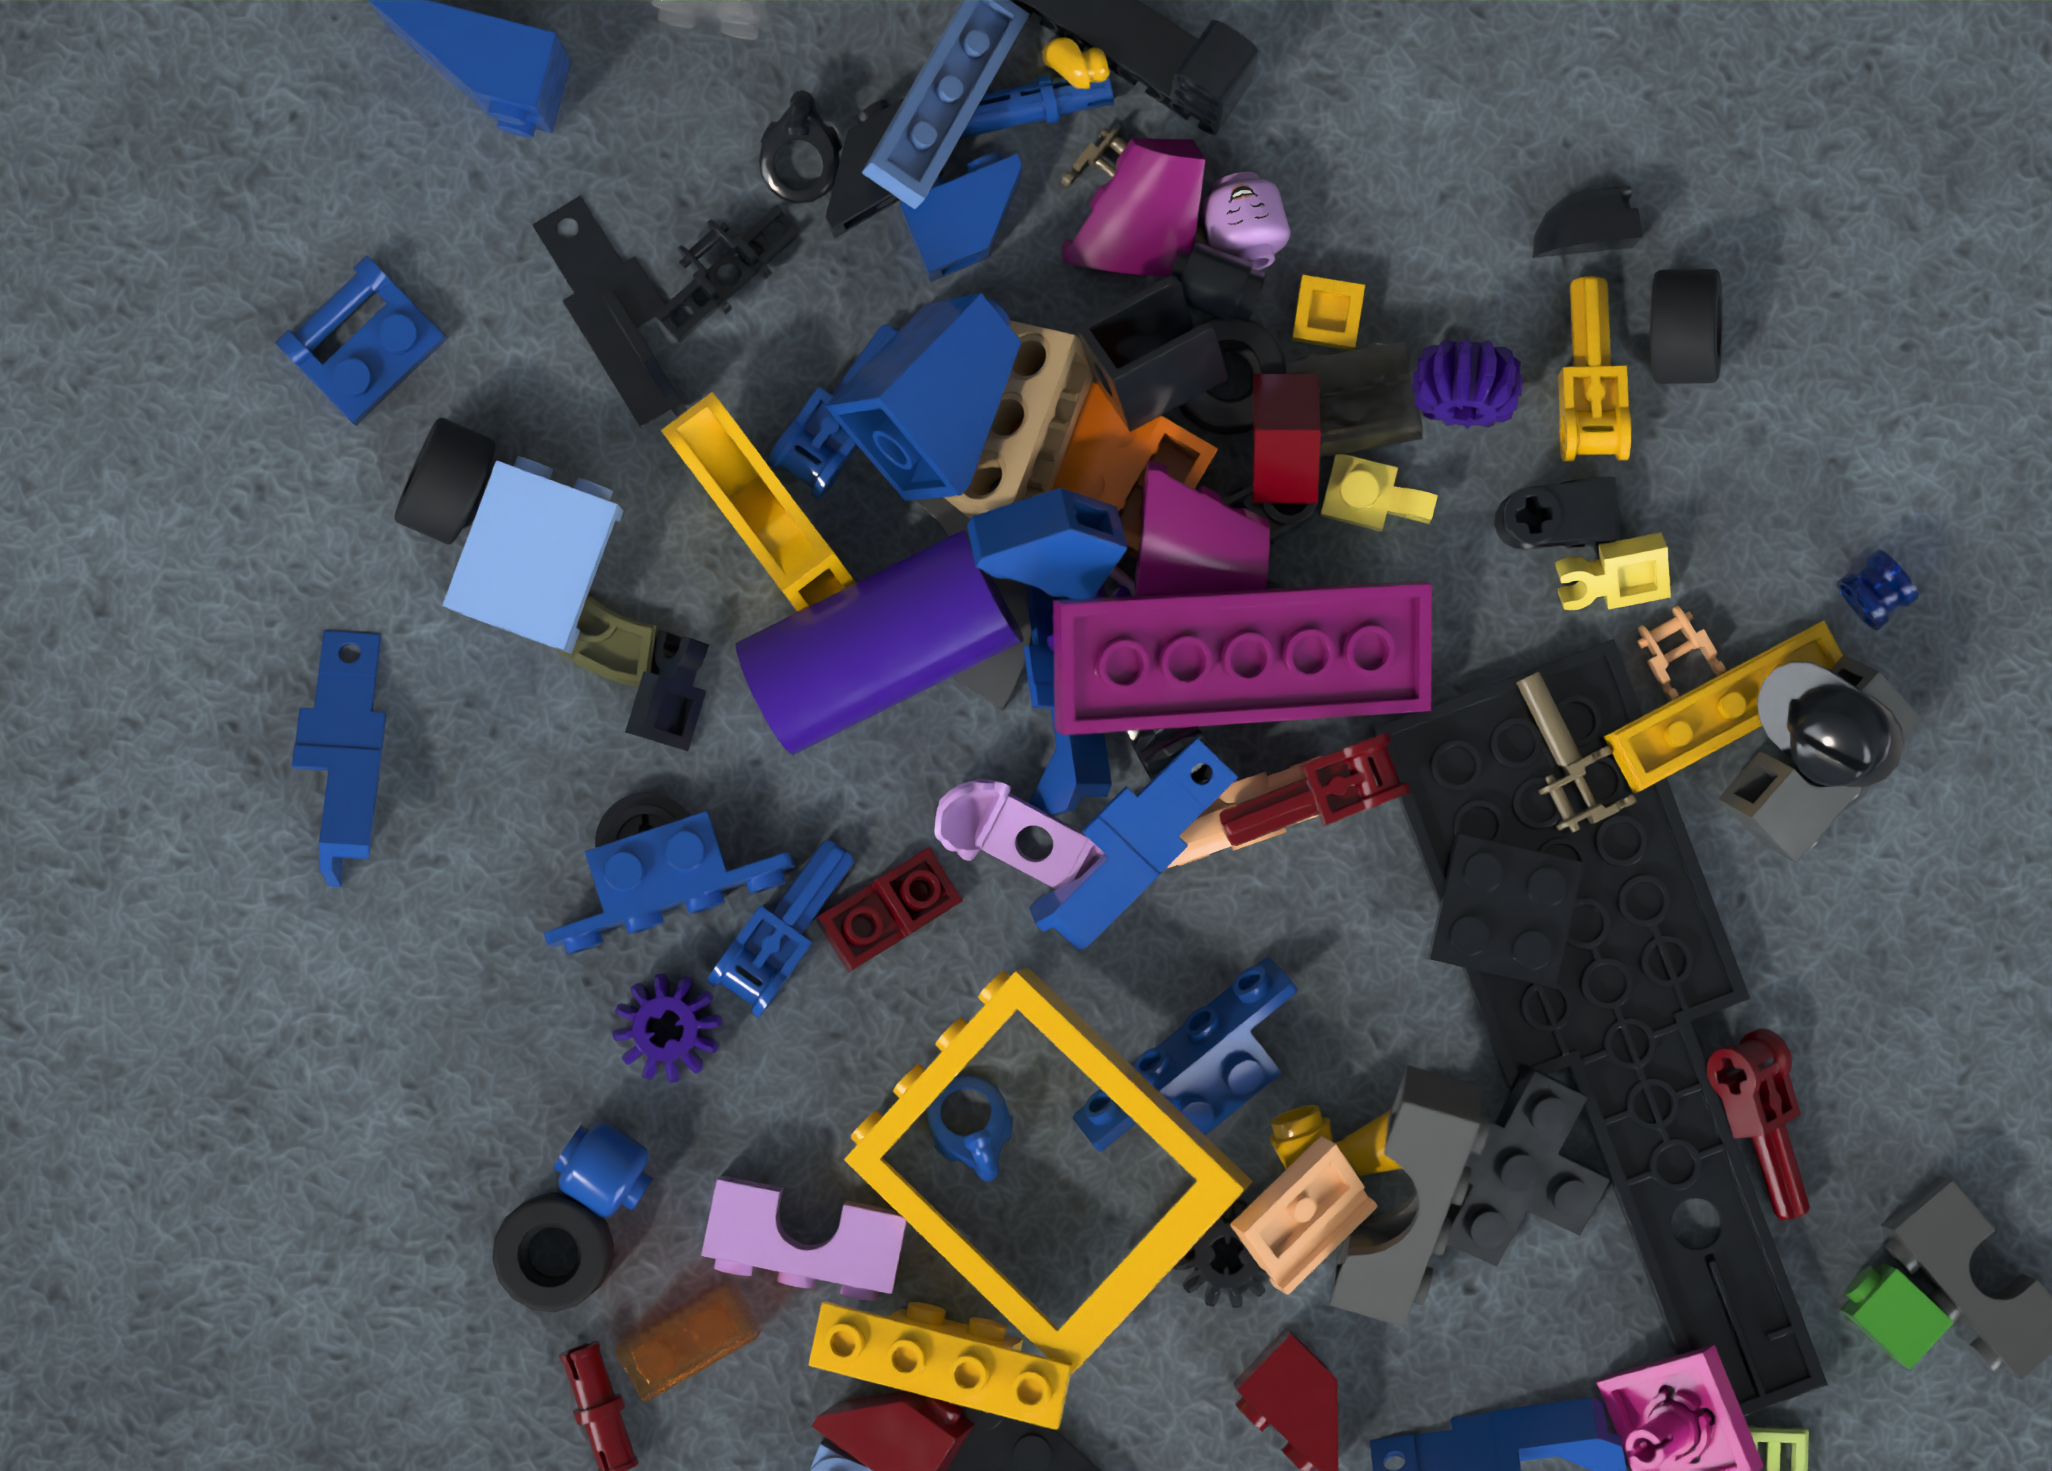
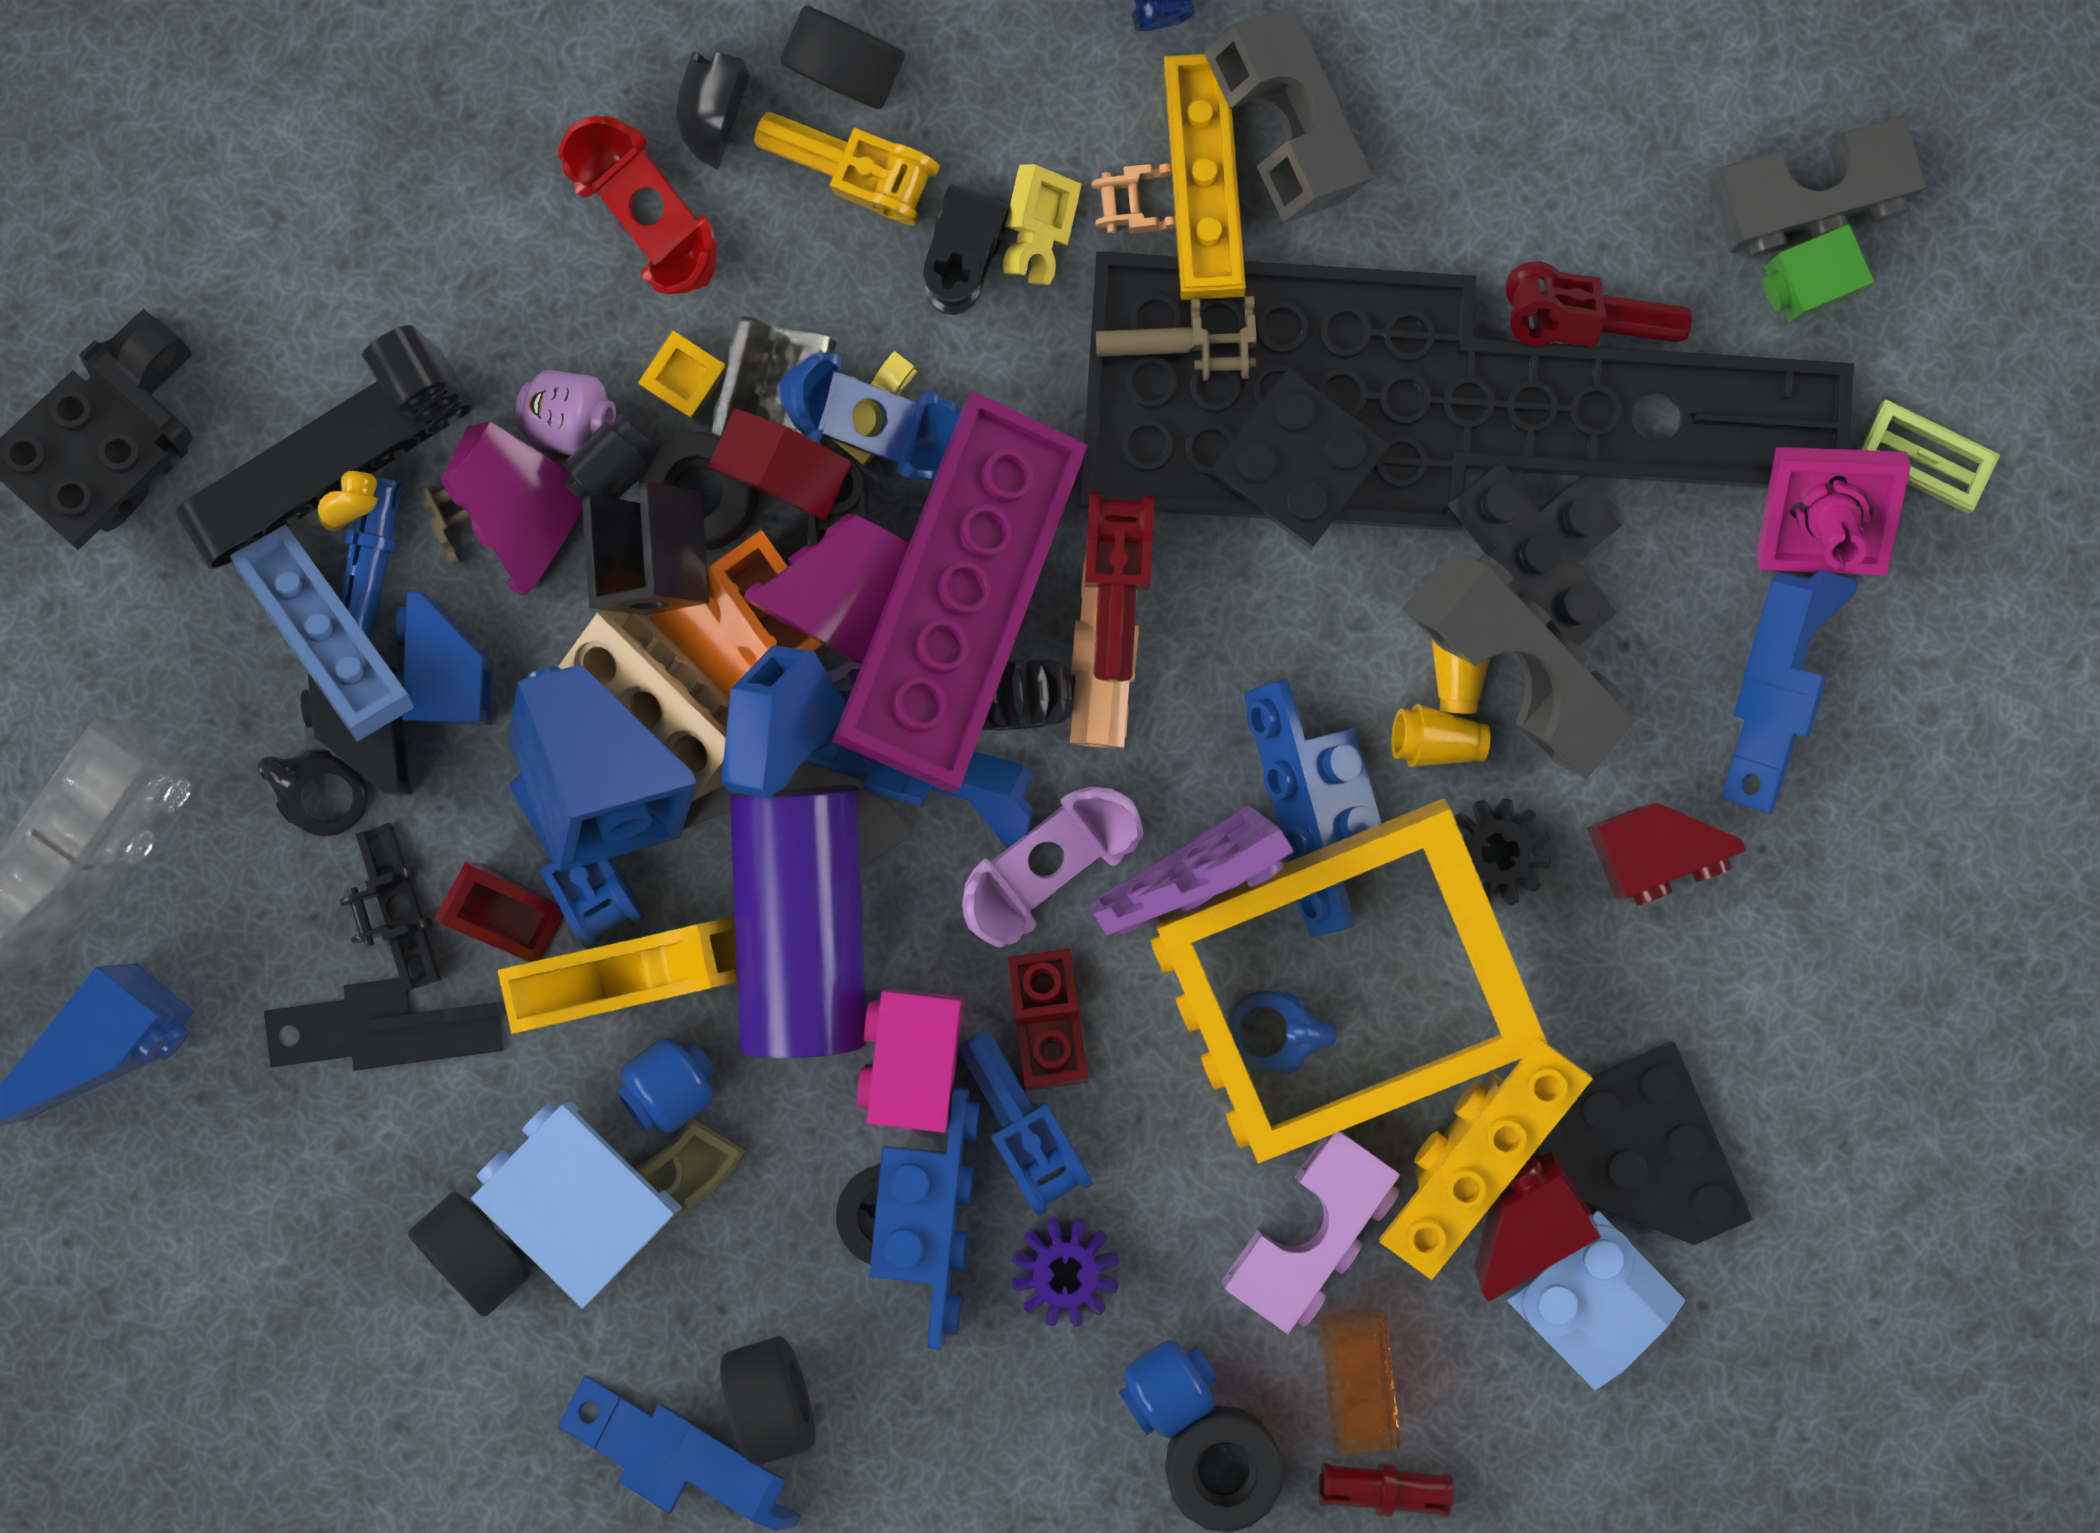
camera: 65 degrees left, 0 degrees up
blue plate [275,255,447,426] -> none
black plate [625,630,709,751] -> none
blue piece [1029,737,1238,951] -> none
light nougat plate [1230,1136,1378,1295] -> none
dark purple gear [1412,338,1523,429] -> none
black piece [1757,661,1904,787] -> none
none -> dark red slope [434,862,564,962]
none -> red piece [558,116,717,295]
none -> blue head [616,1038,715,1134]
none -> black tyre [720,1336,815,1466]
none -> blue piece [779,352,961,479]
none -> dark pink brick [856,988,965,1133]
none -> medium lavender plate [1087,805,1293,935]

